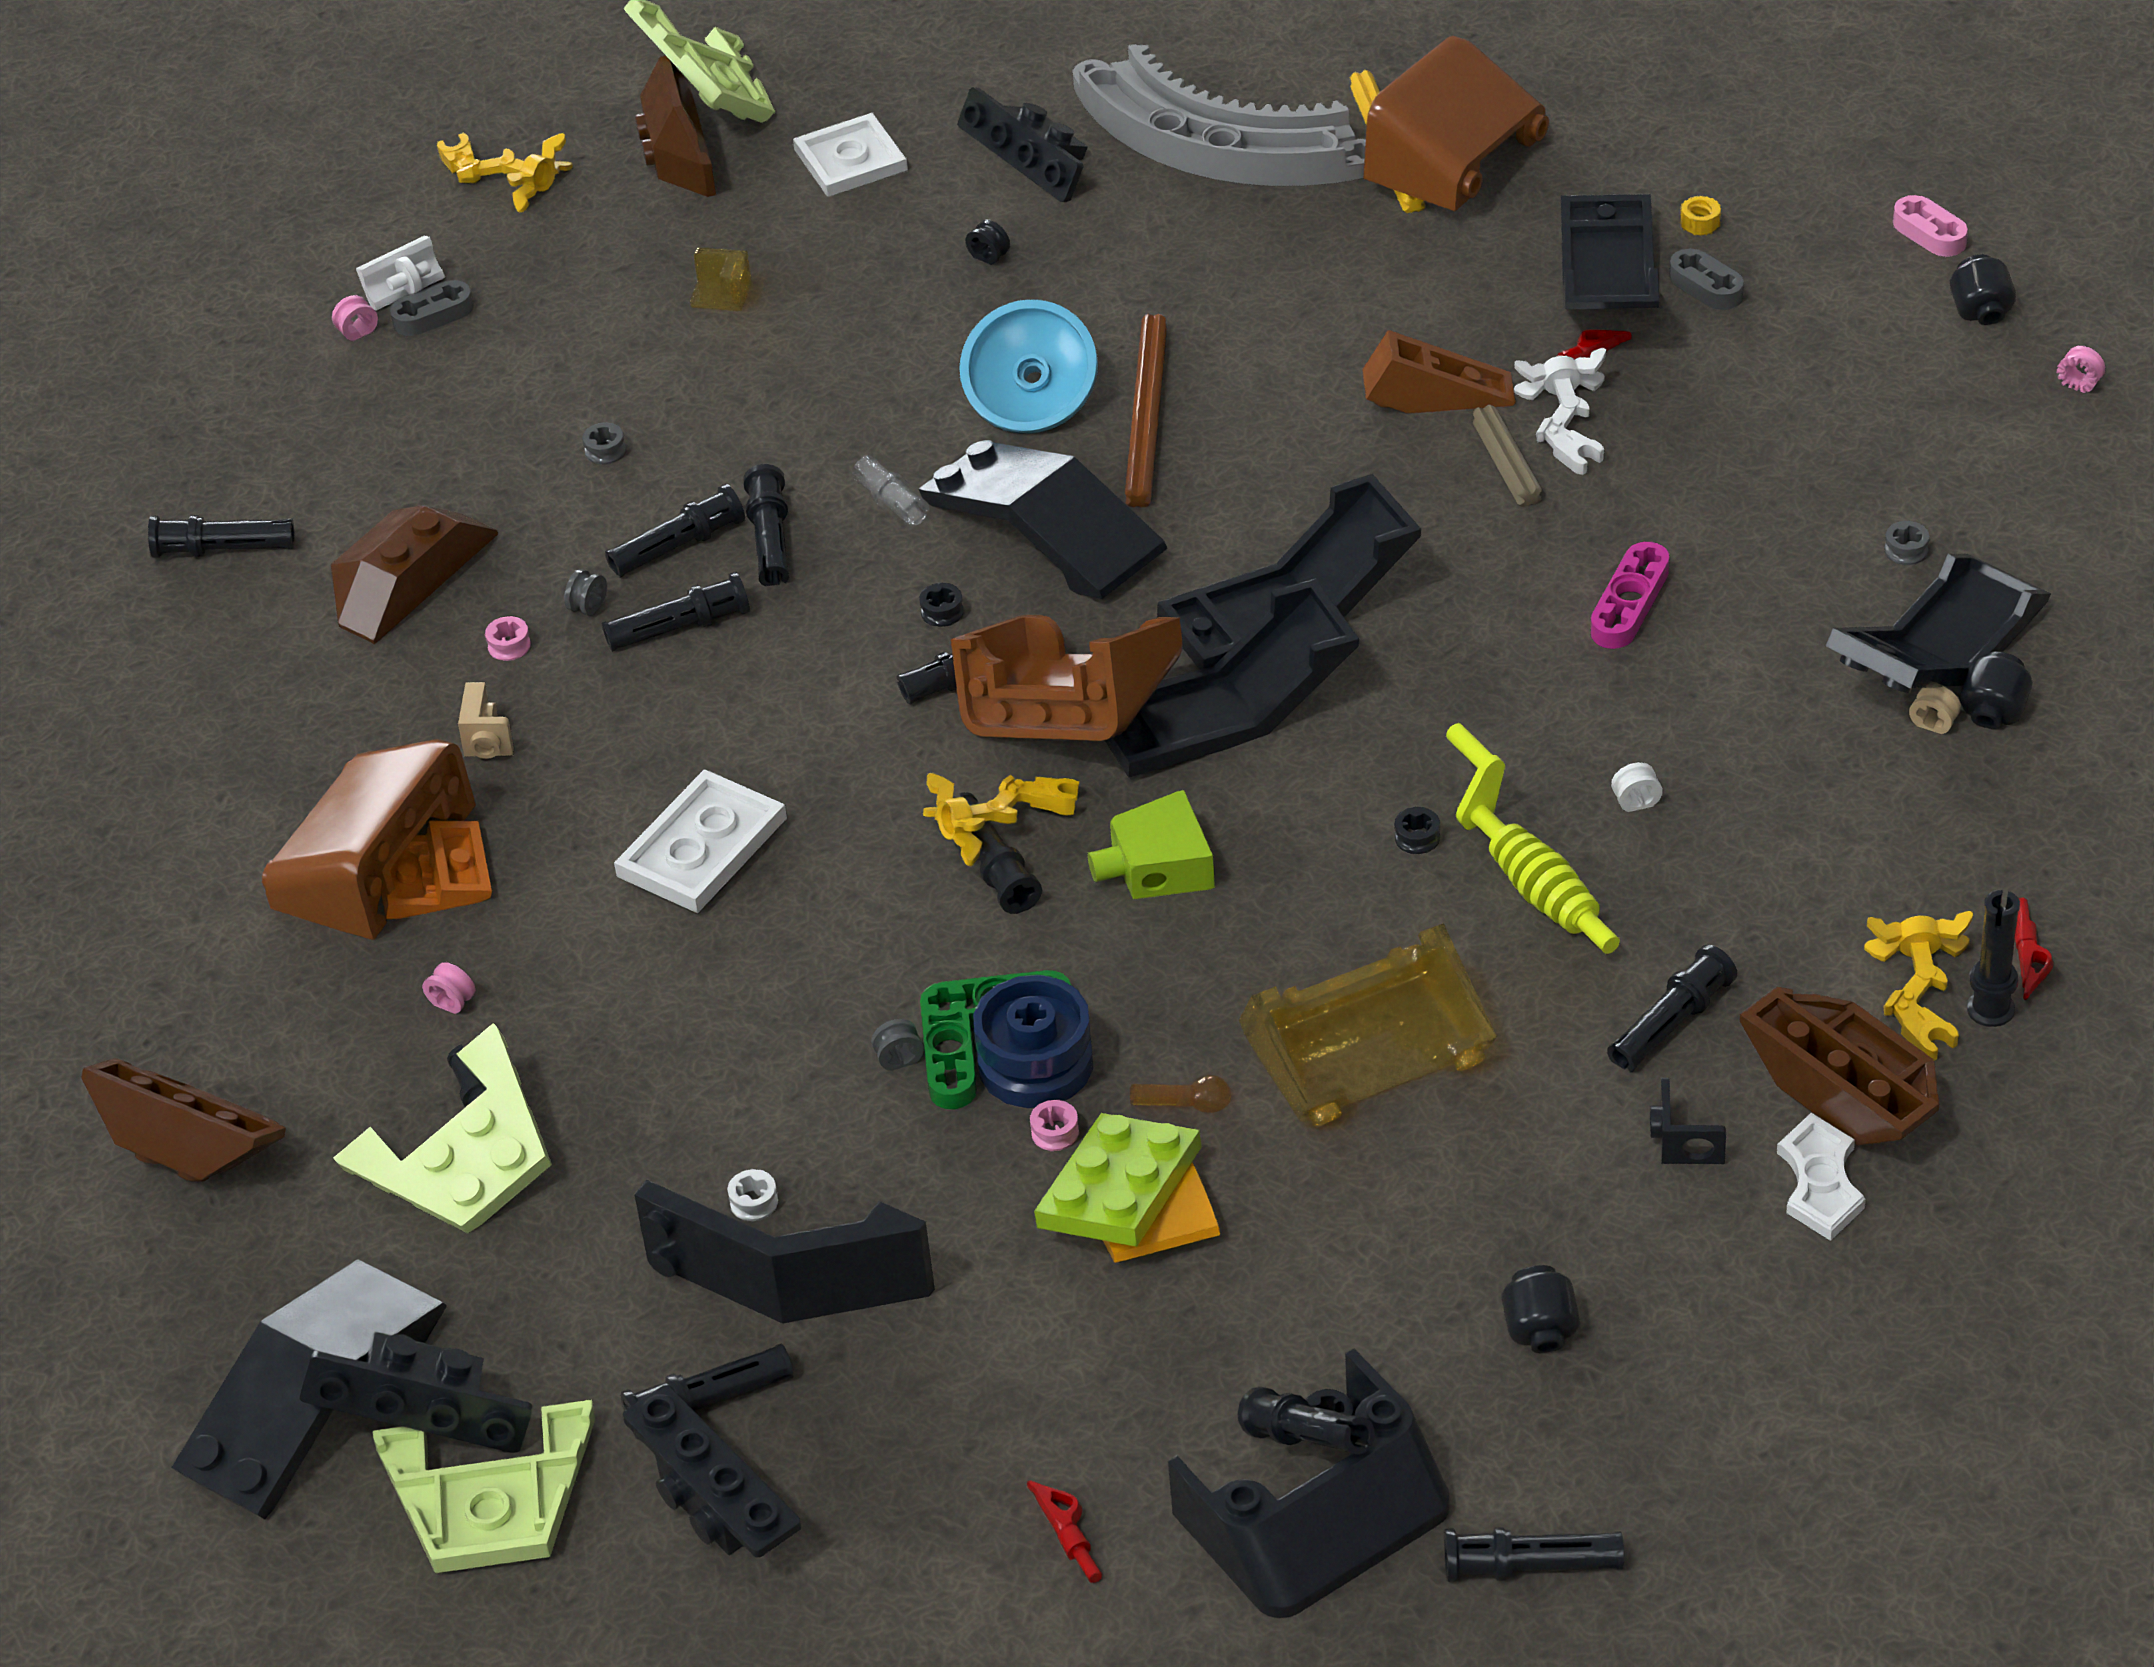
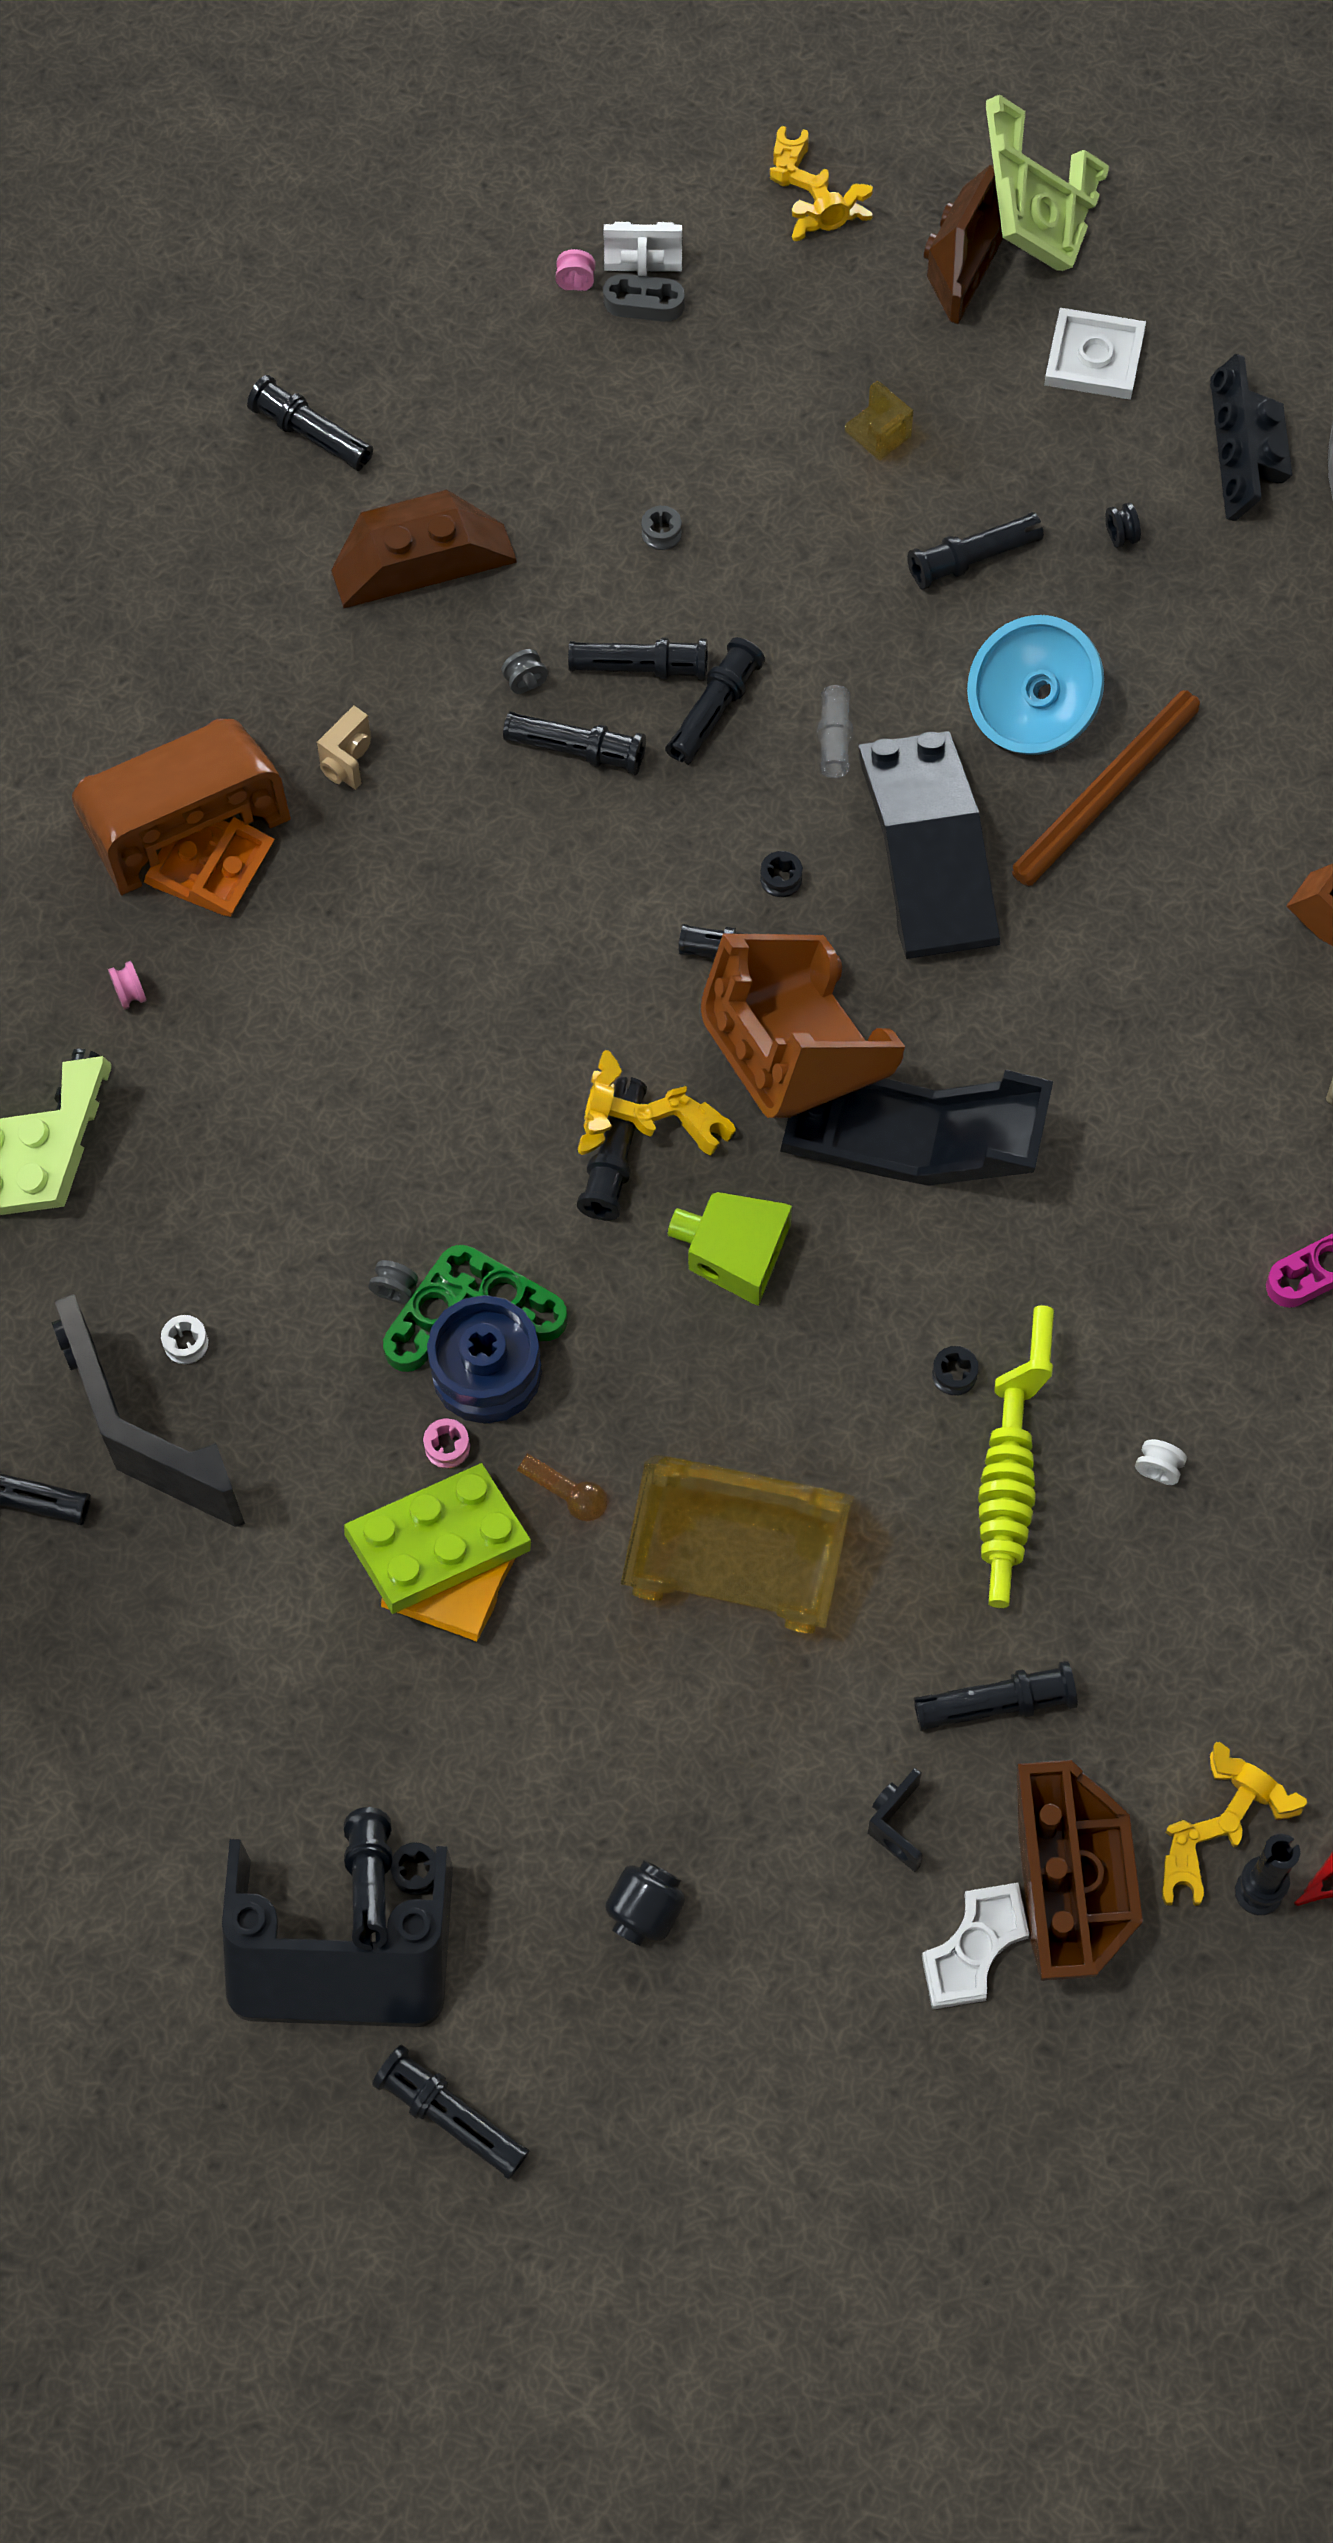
camera: 35 degrees right, 20 degrees up
bright pink bush [485,616,531,661] -> none
white plate [614,769,787,913] -> none
red hand [1026,1480,1102,1583] -> none
black windscreen [1157,474,1422,669] -> none
none -> black pin [907,512,1044,590]

